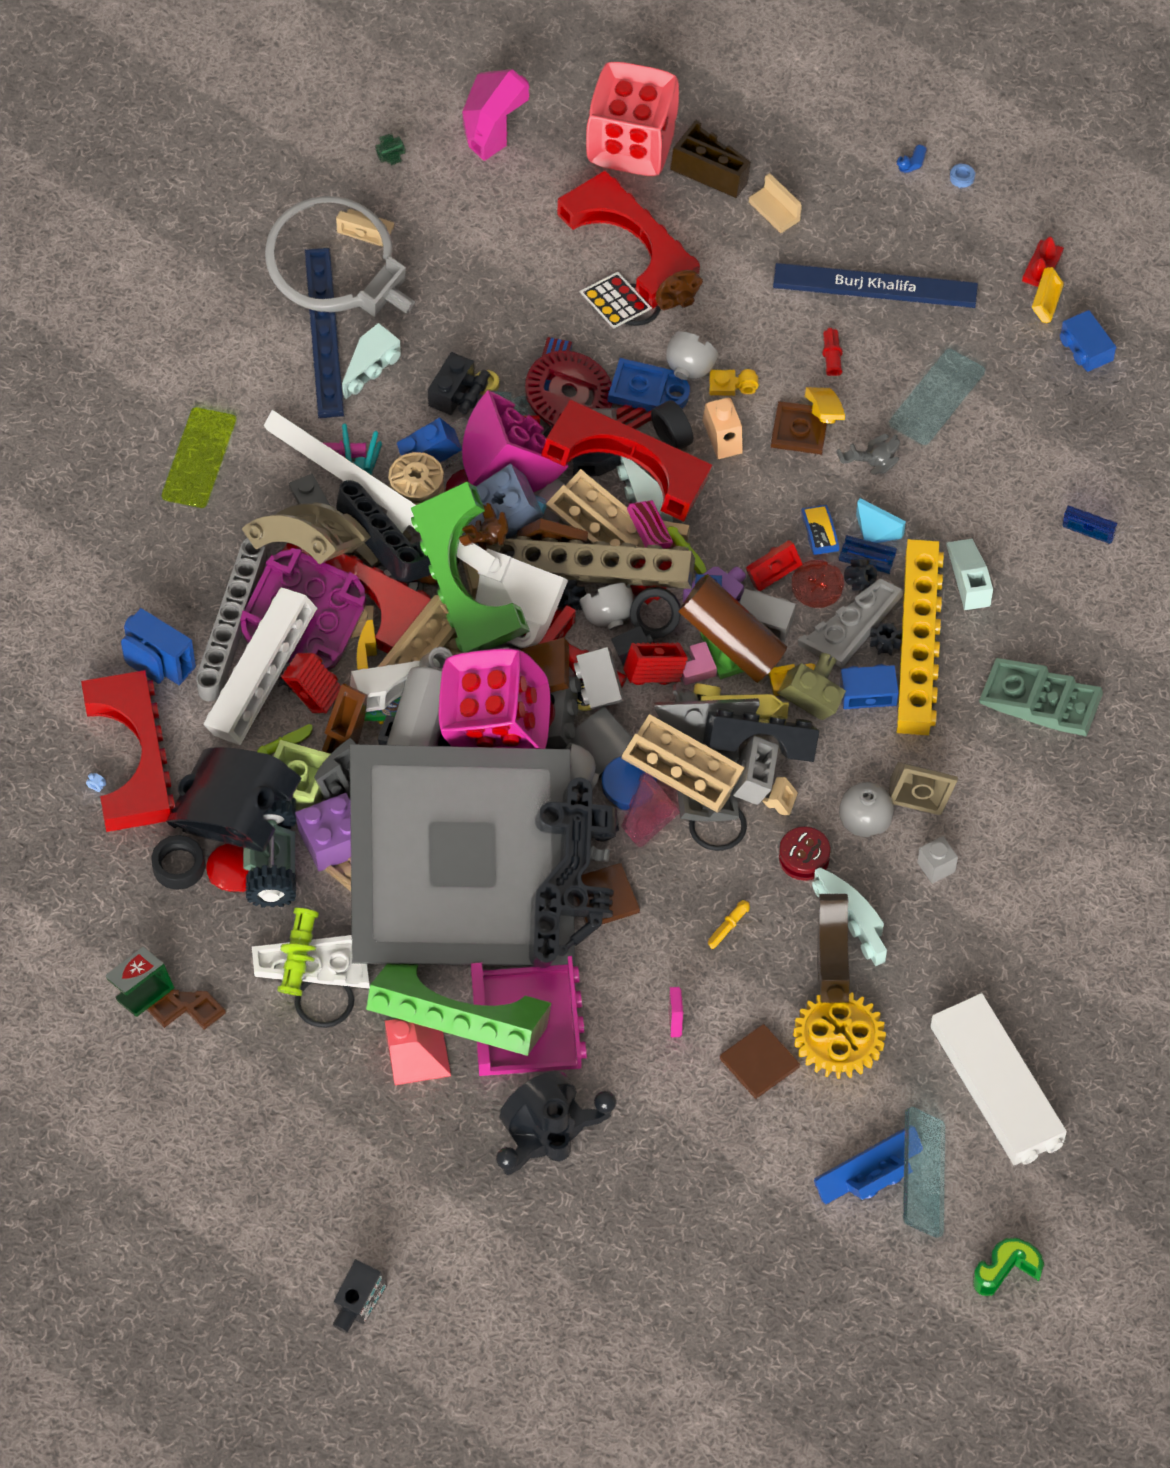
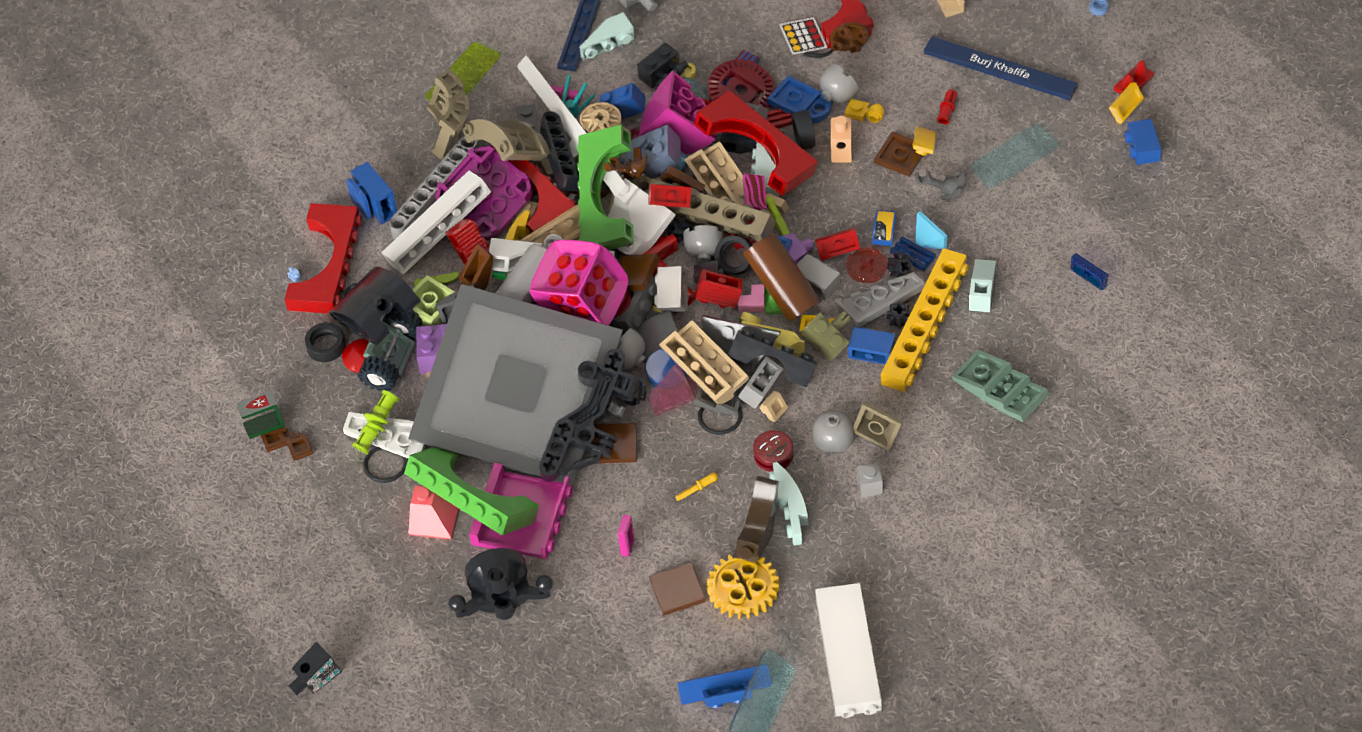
camera: 25 degrees right, 5 degrees down
none -> dark tan fence [427,69,469,160]
none -> red tile [648,184,691,208]

